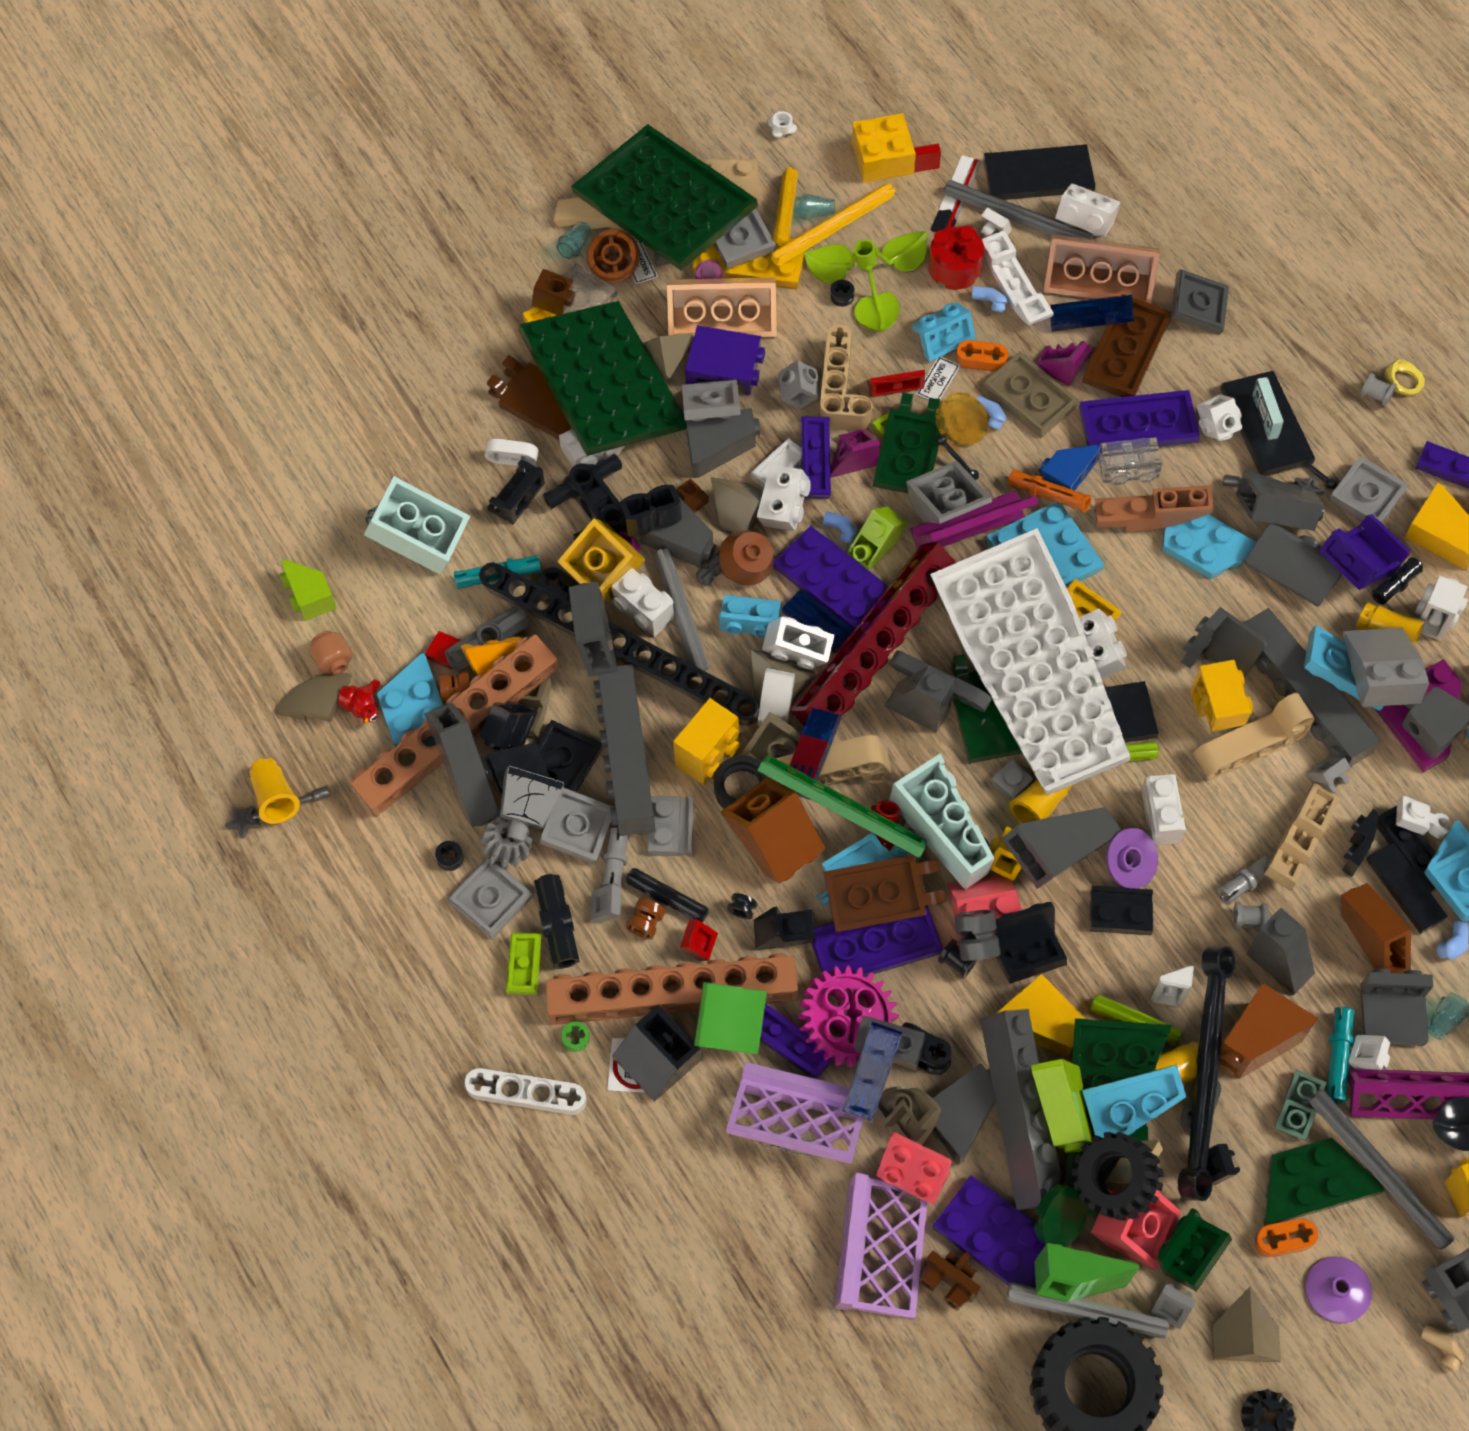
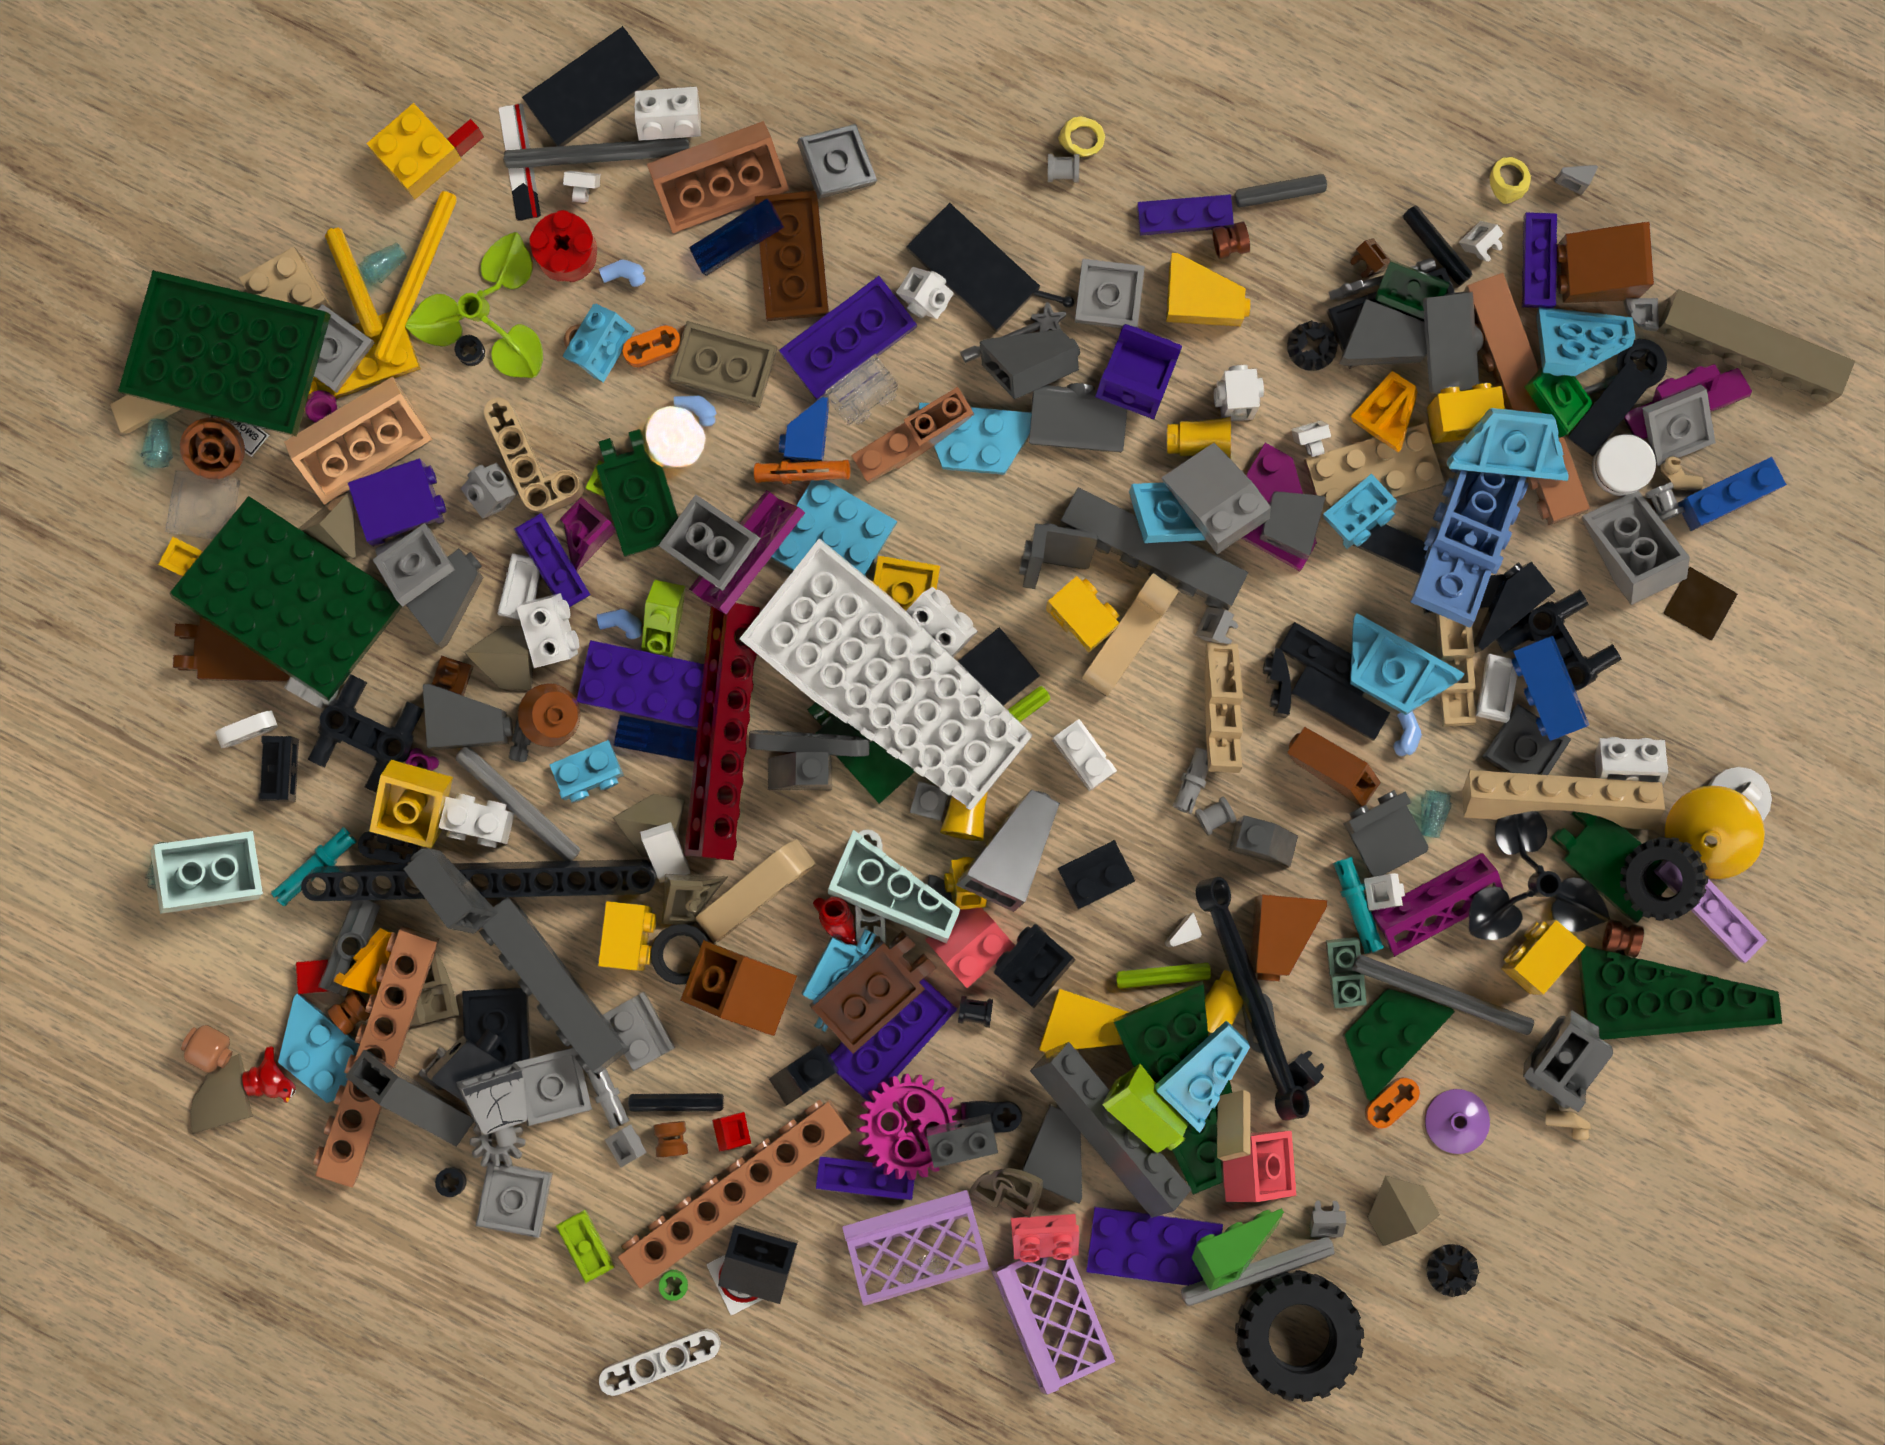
camera: 30 degrees left, 20 degrees up
flat silver piece [225,785,331,839] -> none
yellow plant [249,758,300,824] -> none
lime slope [280,560,337,621] -> none
black brick [479,702,538,750] -> none
reddish brown brick [531,269,576,315] -> none
black piece [534,874,580,969] -> none
black brick [619,484,682,537] -> none
bright green slope [694,982,767,1054] -> none
black bush [727,893,758,920] -> none
green tile [757,755,927,858] -> none
white brick [762,616,834,670] -> none
white plate [768,111,797,138] -> none
tile [782,707,842,800] -> none
clear blue tile [842,1022,903,1122] -> none
red slope [867,370,925,397] -> none
white sticker [916,357,961,400] -> none
reddish brown hips [919,1250,981,1311] -> none
black hinge [936,435,979,480] -> none
dark grey wheel [955,910,1000,961] -> none
white slope [982,230,1054,325] -> none
dark green tile [1034,1183,1088,1247] -> none
magenta slope [1035,341,1096,386] -> none
black tyre [1072,1132,1164,1220] -> none
medium lavender dish [1106,828,1158,889] -> none
dark green bracket [1157,1208,1232,1292] -> none
light aqua tile [1253,377,1283,440] -> none
black pin [1372,557,1423,605] -> none
white plate [1396,795,1449,839] -> none

